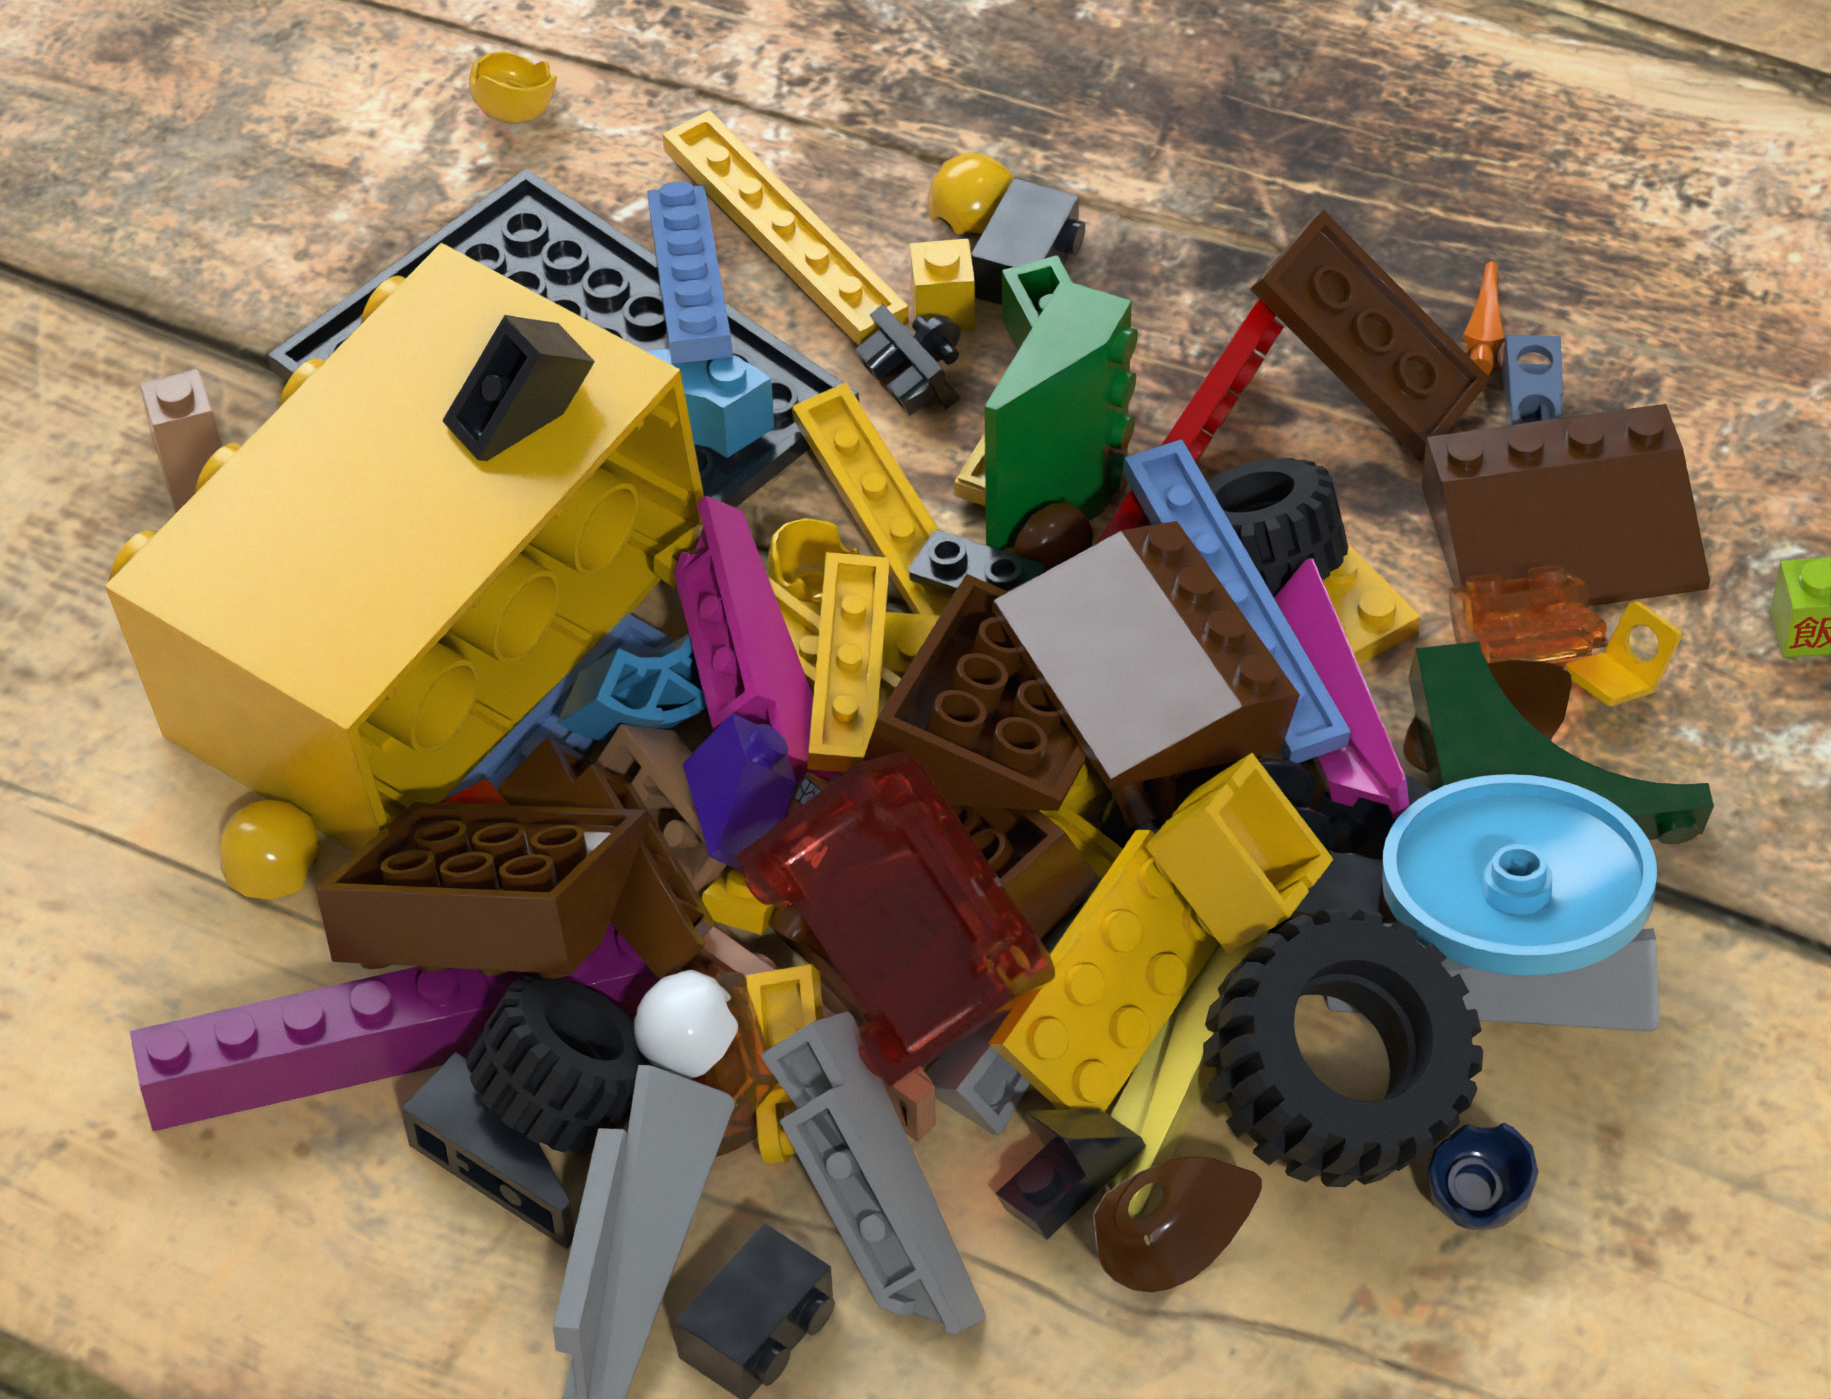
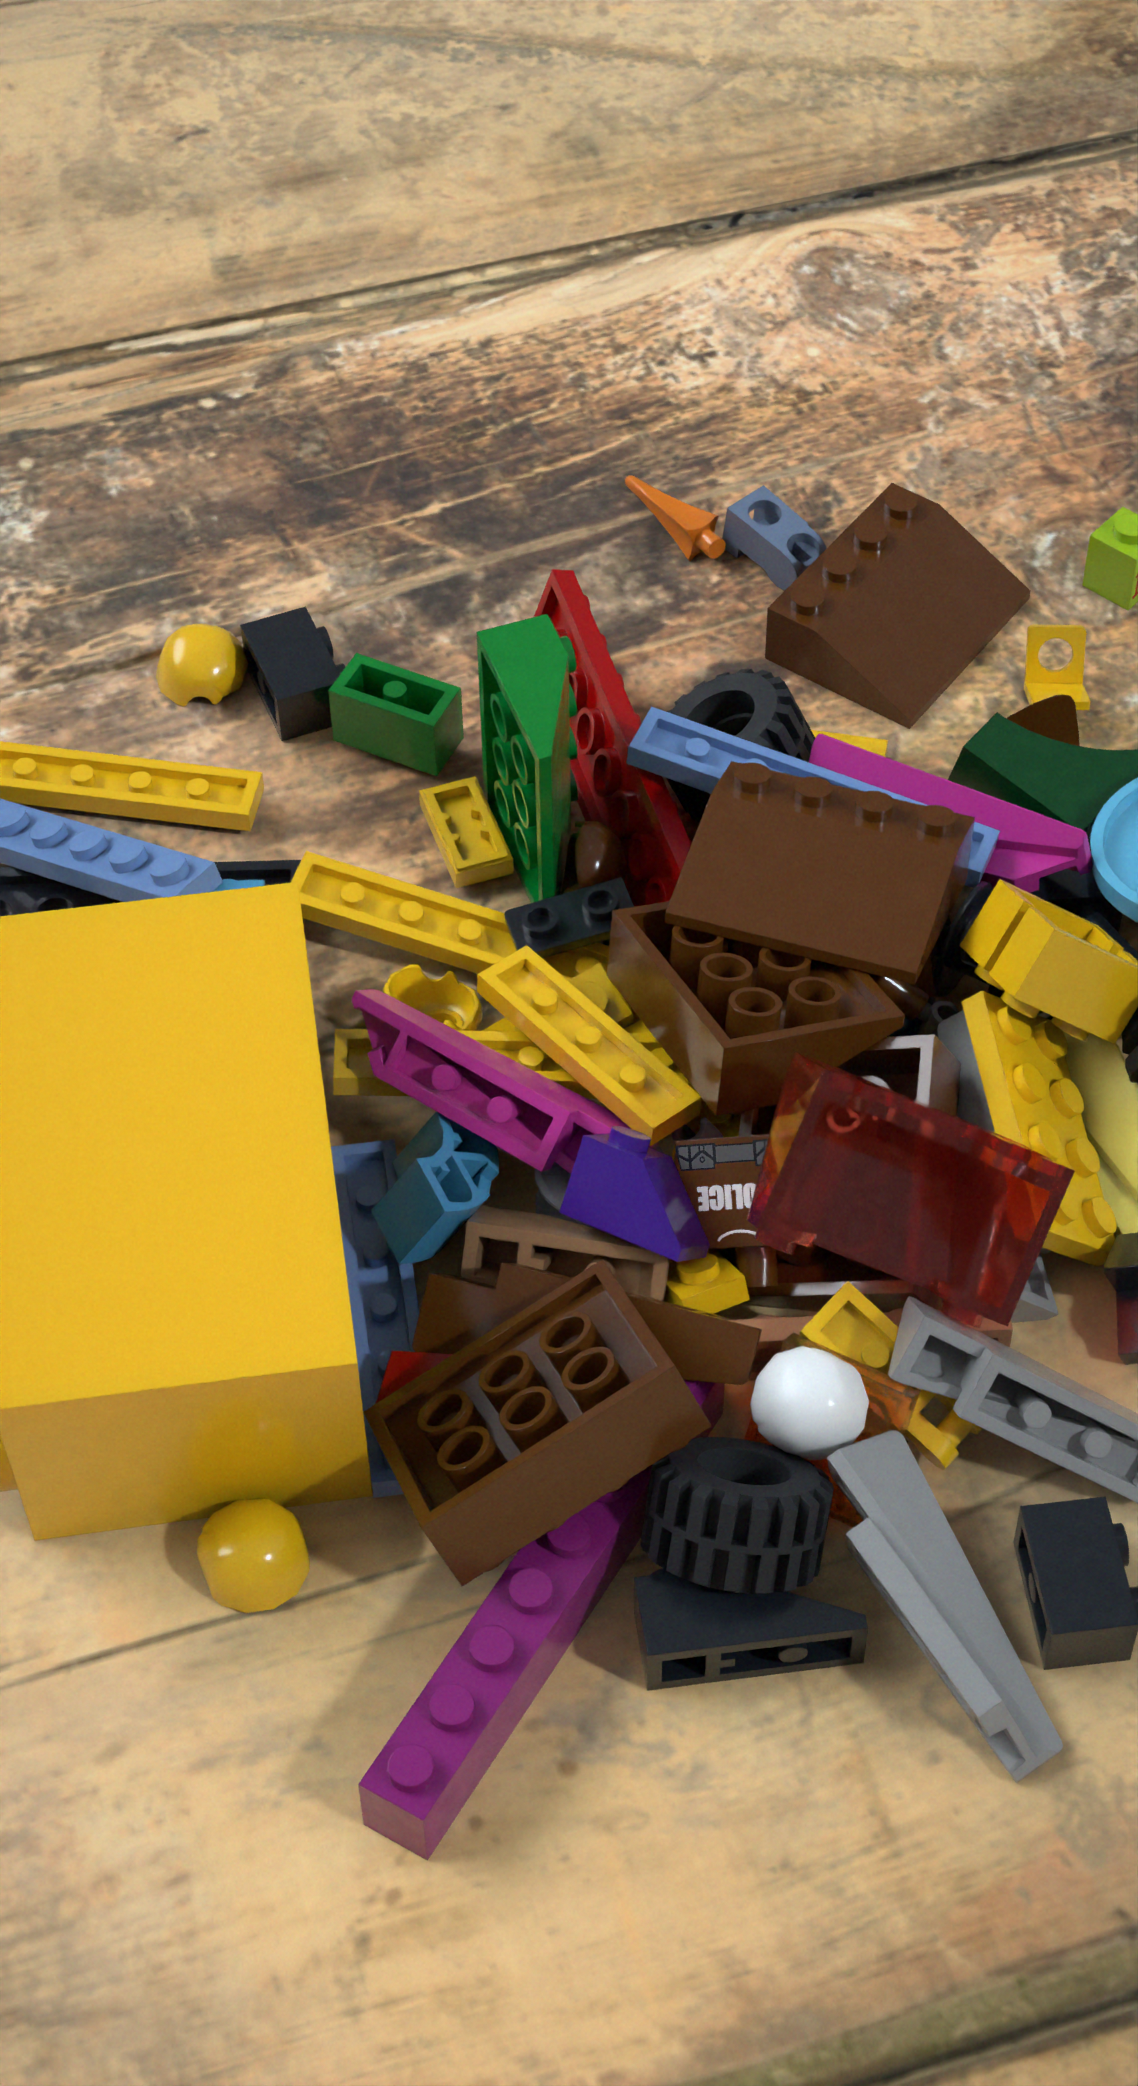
camera: 45 degrees left, 0 degrees up
black slope [442,315,595,461] -> none
black hips [855,304,961,416] -> none
yellow brick [910,239,975,332] -> none
reddish brown plate [1250,209,1491,461] -> none
clear orange brick [1448,565,1608,663] -> none

